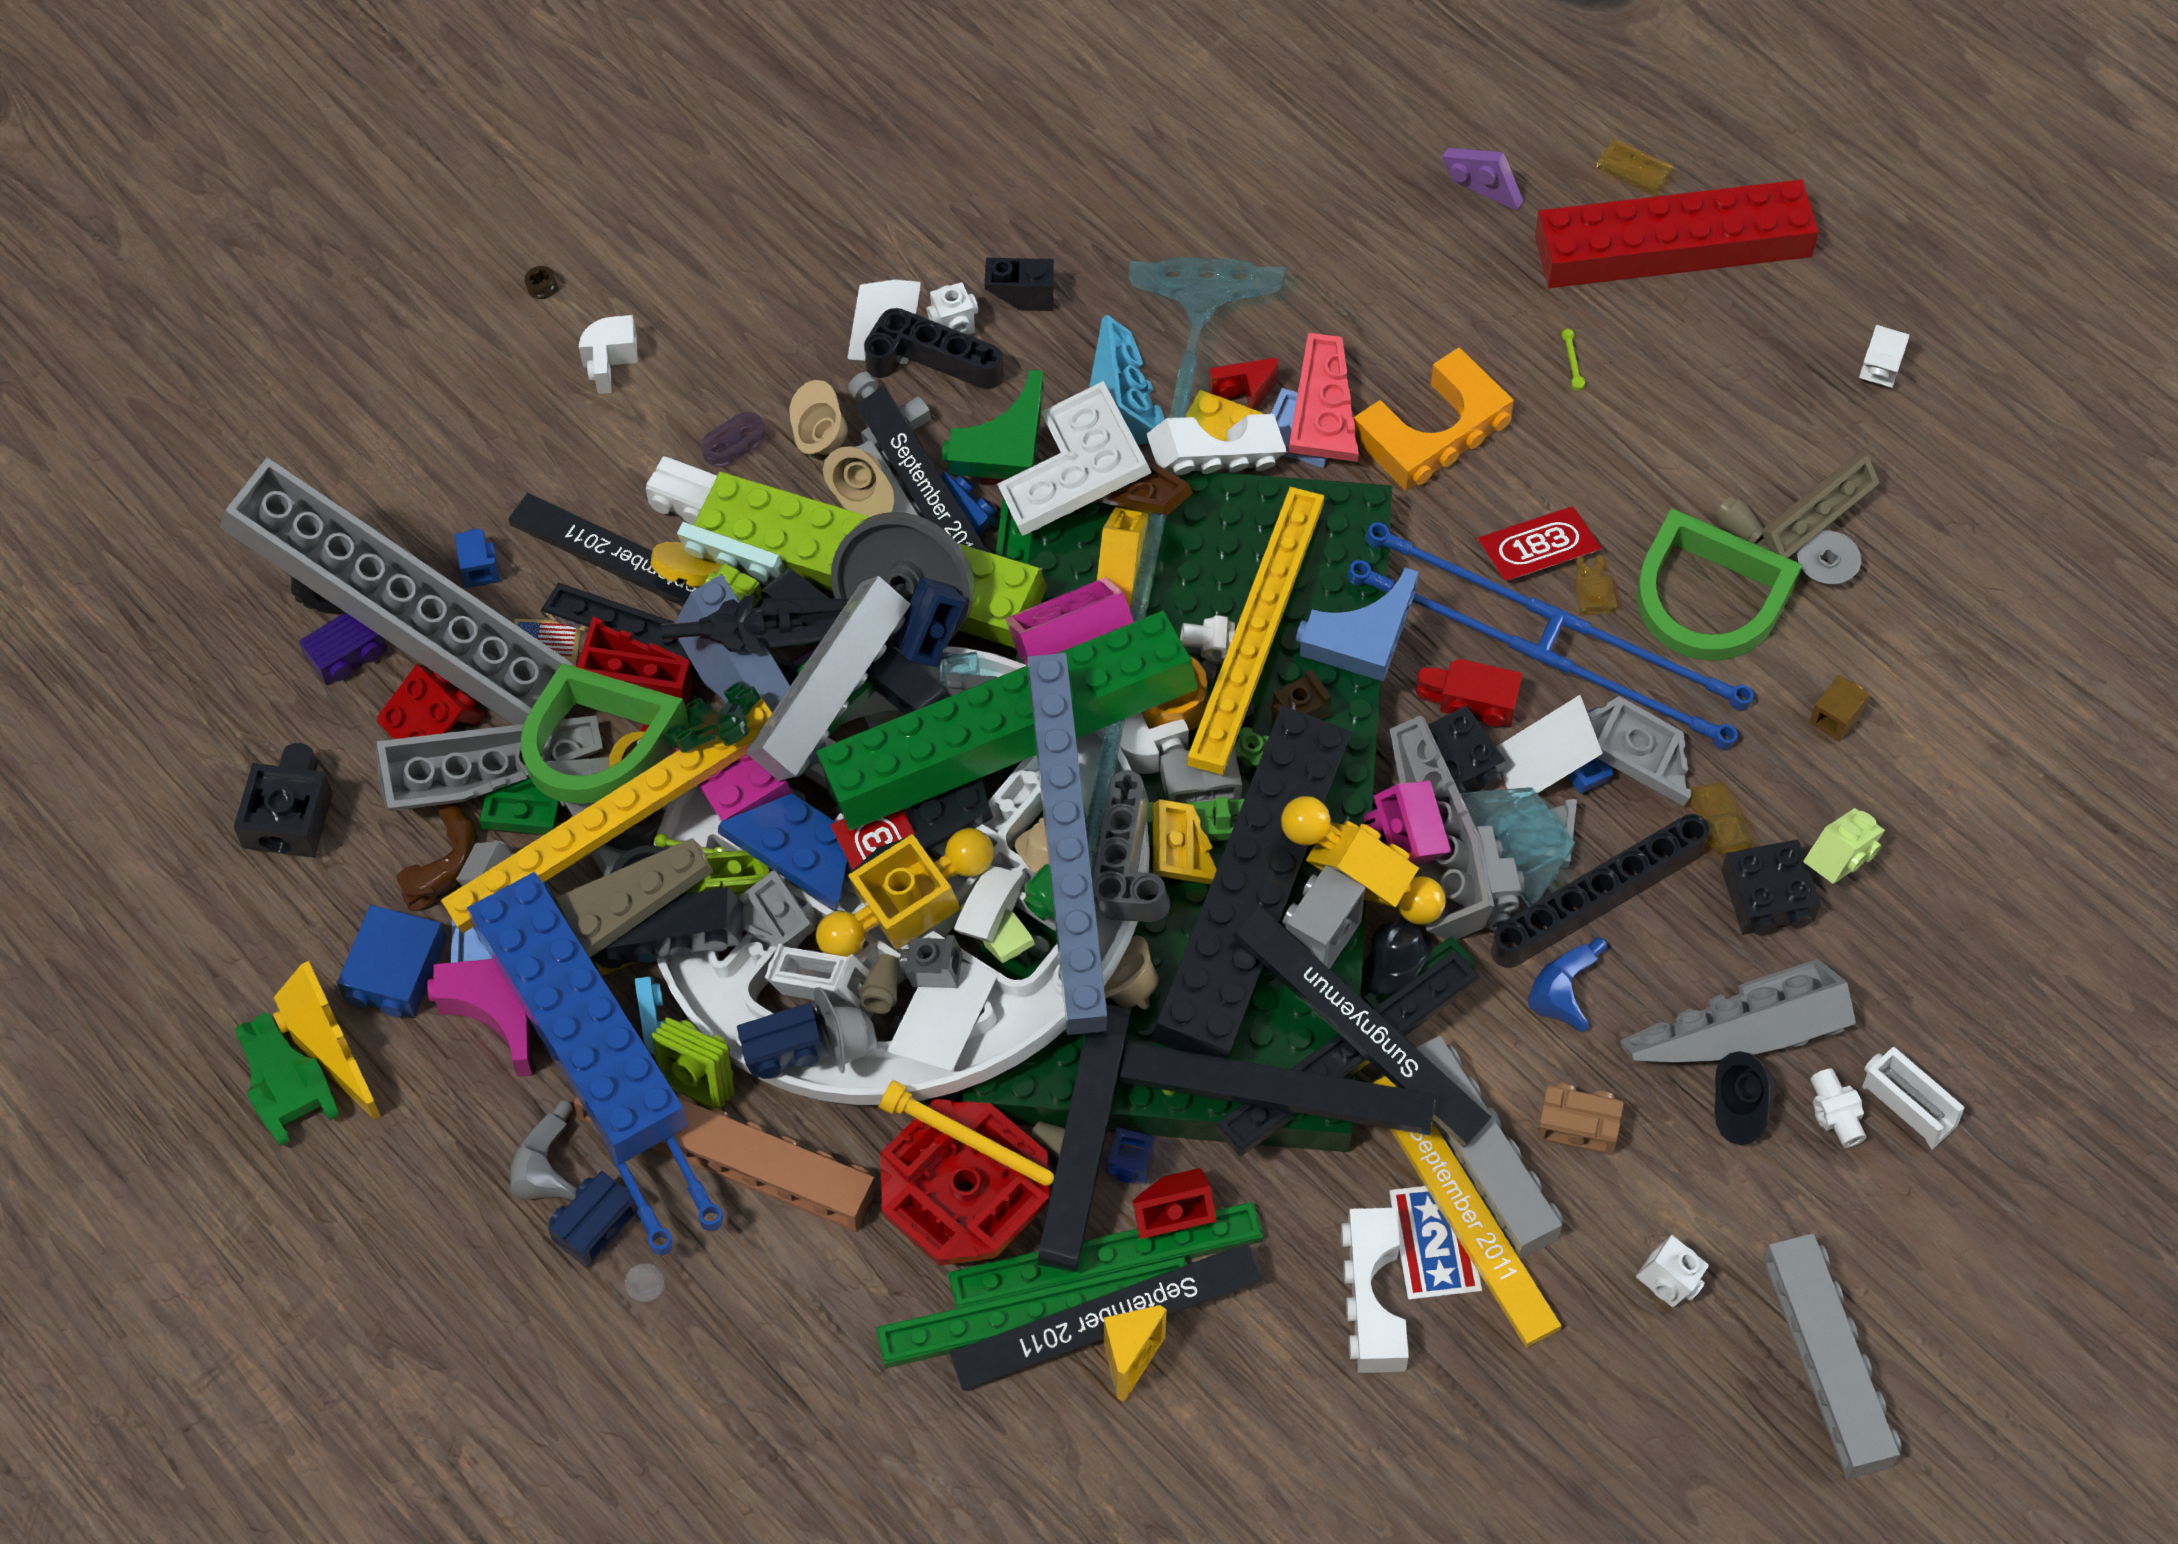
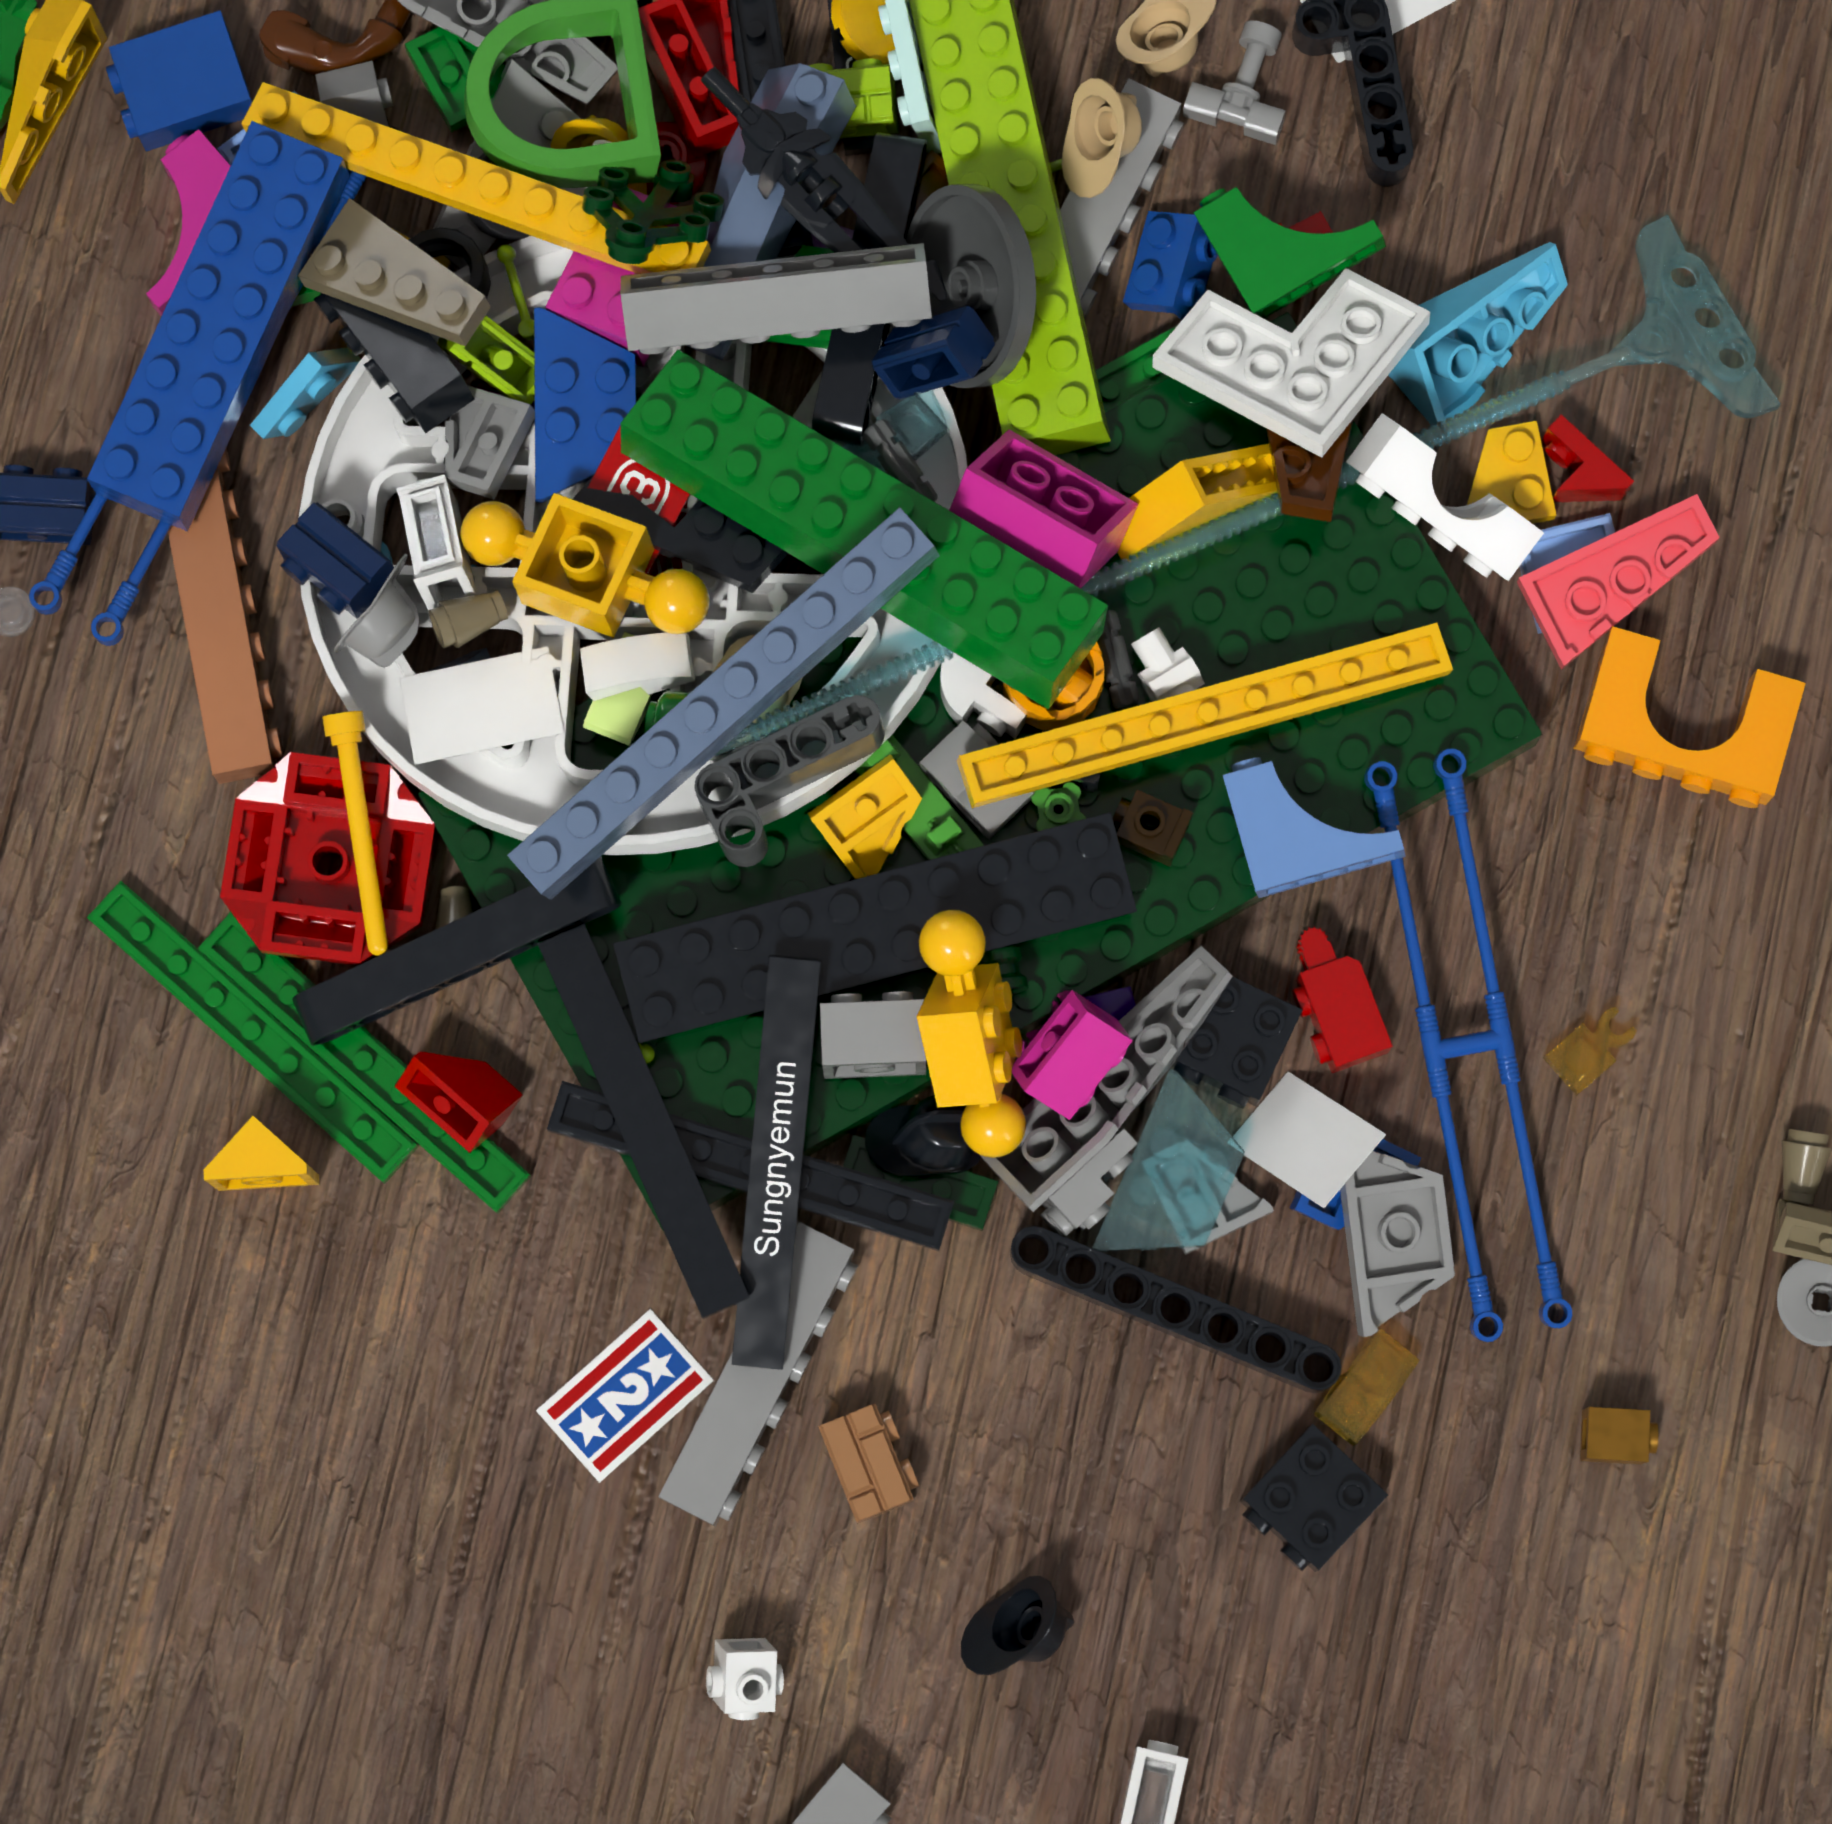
camera: 55 degrees right, 20 degrees up
light grey animal [510,1100,577,1200] -> none
lime brick [651,1018,735,1110] -> none
black tile [855,385,990,553] -> none
dark grey brick [900,935,963,988] -> none
white brick [927,282,978,335] -> none
black tile [949,1243,1262,1391] -> none
black slope [984,257,1054,311] -> none
tan piece [1104,936,1159,1010] -> none
clear blue brick [1107,1127,1155,1183] -> none
white arch [1341,1208,1409,1373] -> none
yellow tile [1373,1076,1561,1348] -> none
red sticker [1477,506,1602,581] -> none
blue animal [1528,937,1607,1032] -> none
light grey wedge [1620,959,1856,1062] -> none
bright green window [1636,508,1802,660] -> none
yellowish green brick [1803,808,1885,884] -> none
white axle [1810,1068,1867,1148] -> none

